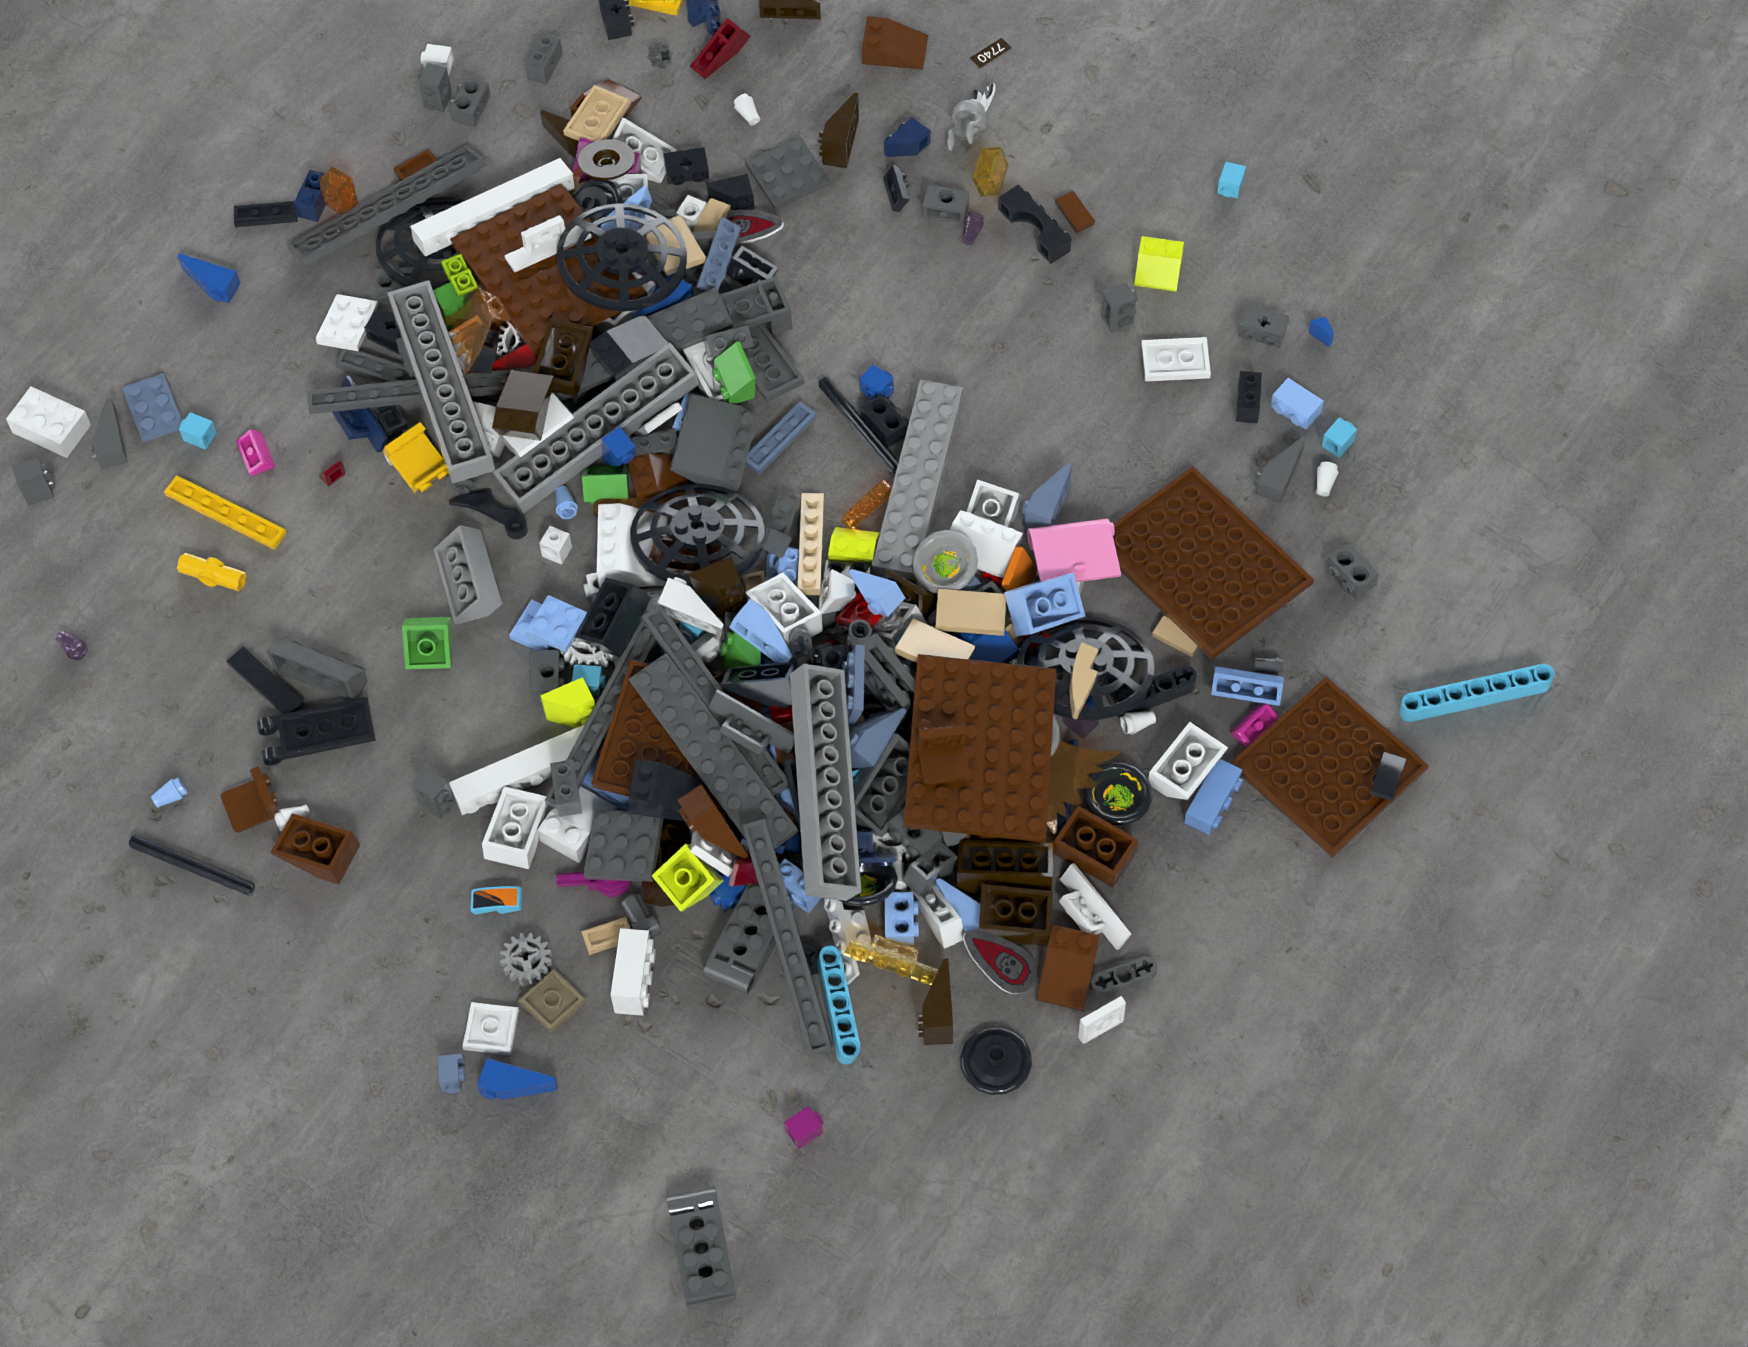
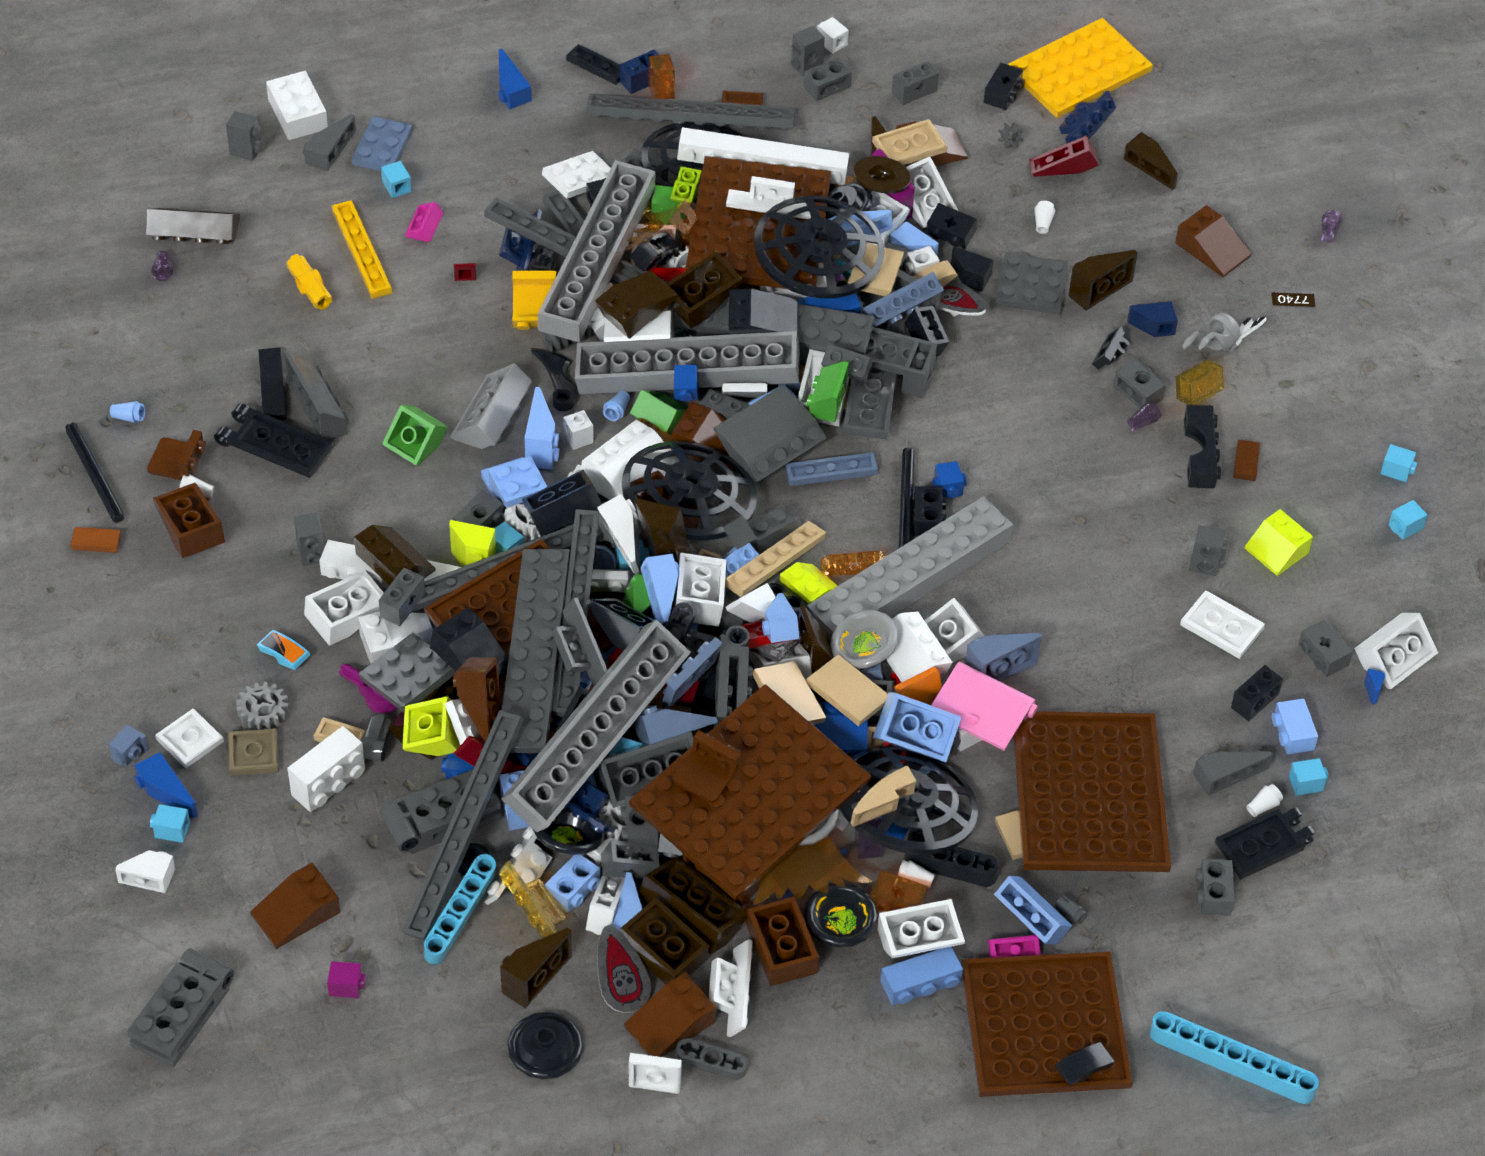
camera: 35 degrees right, 10 degrees down
none -> dark orange tile [70,527,121,553]
none -> white slope [115,850,175,893]
none -> slope [146,208,240,244]
none -> medium azure brick [150,804,190,843]
none -> reddish brown slope [250,862,340,949]
none -> dark brown slope [354,525,436,586]
none -> light blue slope [525,387,559,470]
none -> clear orange brick [871,870,928,912]
none -> light blue slope [889,221,939,256]
none -> black tile [1215,807,1315,880]
none -> white slope [1354,613,1438,689]
none -> medium azure brick [1380,444,1418,482]

